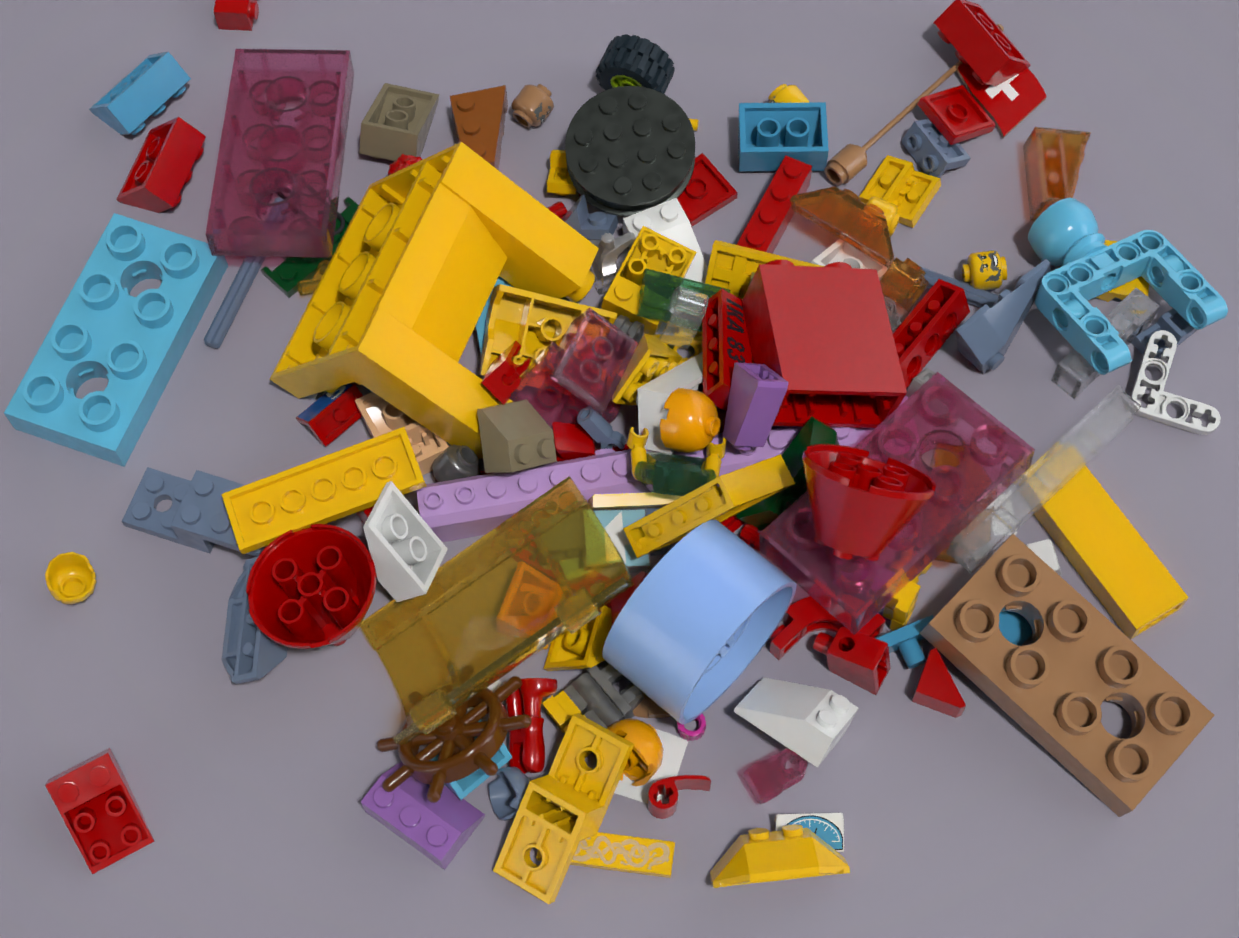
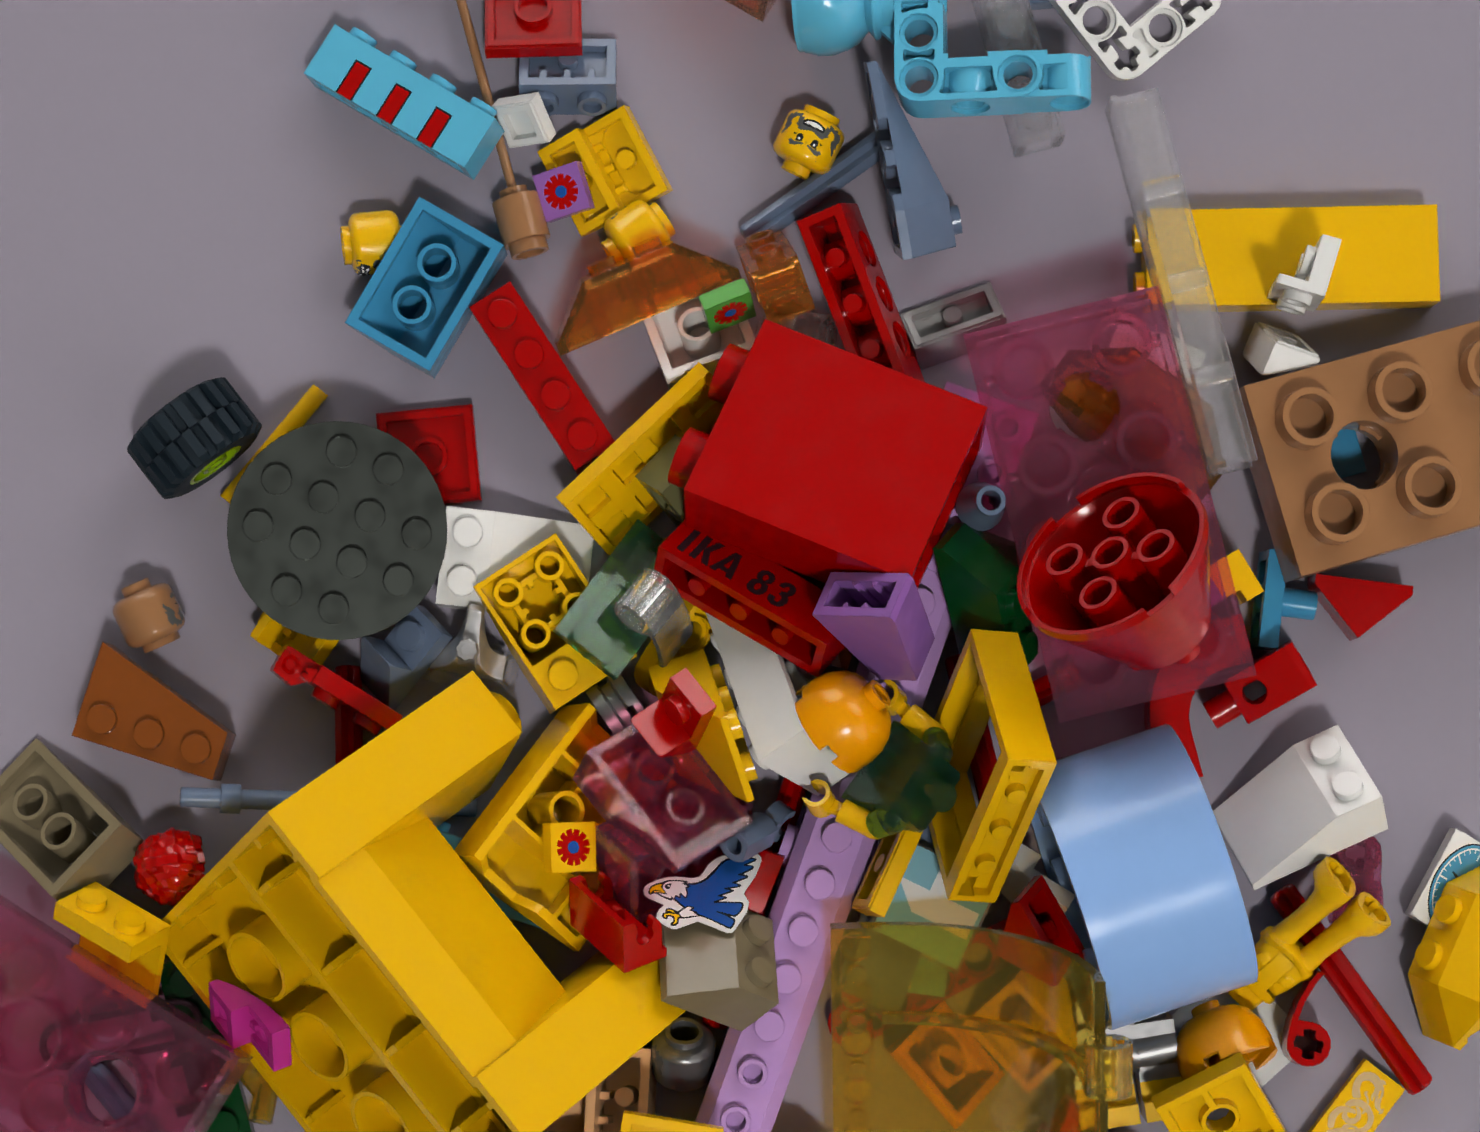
camera: 60 degrees left, 20 degrees up
none -> yellow bracket [53,881,171,1007]
none -> dark pink slope [208,979,292,1072]
none -> red hinge [270,645,403,736]
none -> medium azure brick [304,24,504,180]
none -> white tile [491,92,556,148]
none -> medium lavender tile [532,161,595,223]
none -> yellow tile [542,821,597,873]
none -> red slope [631,668,717,758]
none -> sticker [643,854,762,933]
none -> bright green tile [698,278,757,334]
none -> sand blue cone [956,482,1006,531]
none -> yellow piece [1228,856,1391,1011]
none -> white bracket [1267,234,1342,315]
none -> red axle [1270,883,1432,1095]

